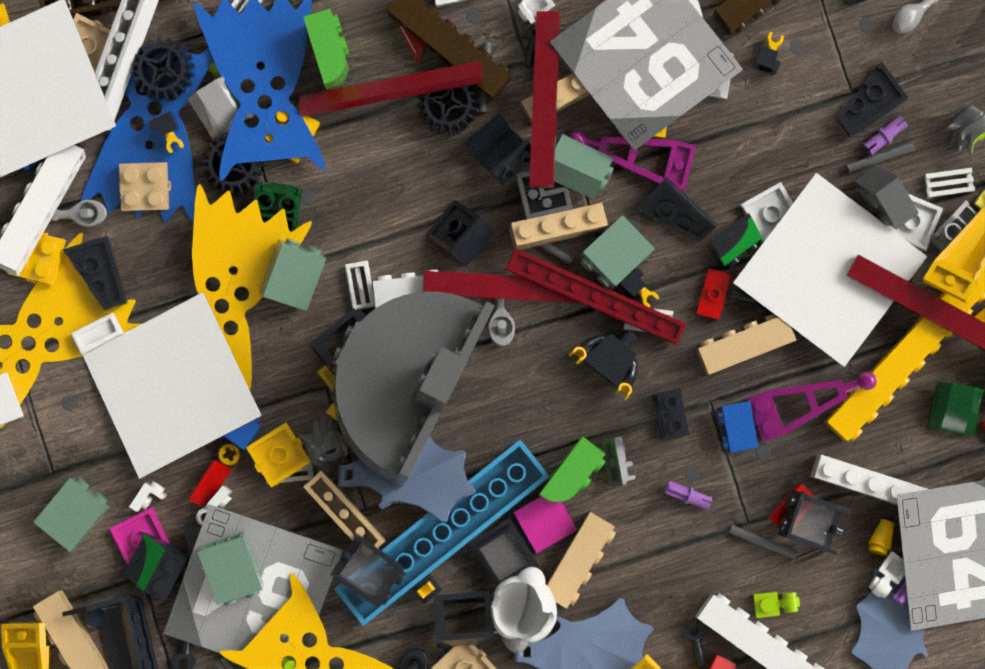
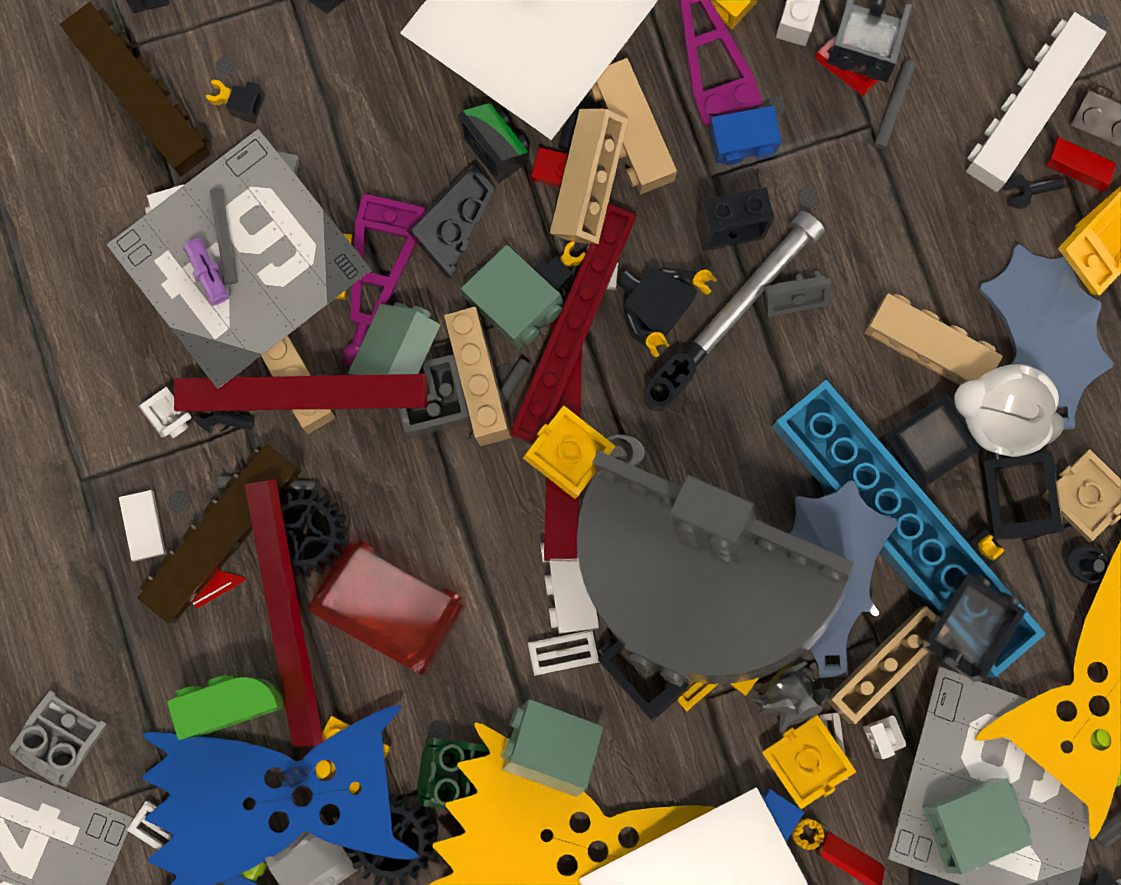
camera: 90 degrees left, 5 degrees down
white plate [196,486,232,526] -> none
black slope [426,200,496,267] -> none
black panel [464,113,531,186] -> none
dark pink tile [513,497,577,553] -> none
bright green brick [537,437,606,503] -> none
medium lavender axle [665,481,712,511] -> none
white tile [739,182,793,244] -> none
lime plate [753,591,800,618] -> none
none -> medium lavender pin [182,238,229,306]
none -> dark grey bar [210,188,238,285]
none -> dark blue piece [281,766,310,788]
none -> clear red windscreen [306,540,465,676]
none -> yellow plate [523,405,616,499]
none -> tan brick [550,109,628,244]
none -> flat silver piece [643,211,825,412]
none -> white bracket [863,716,906,759]

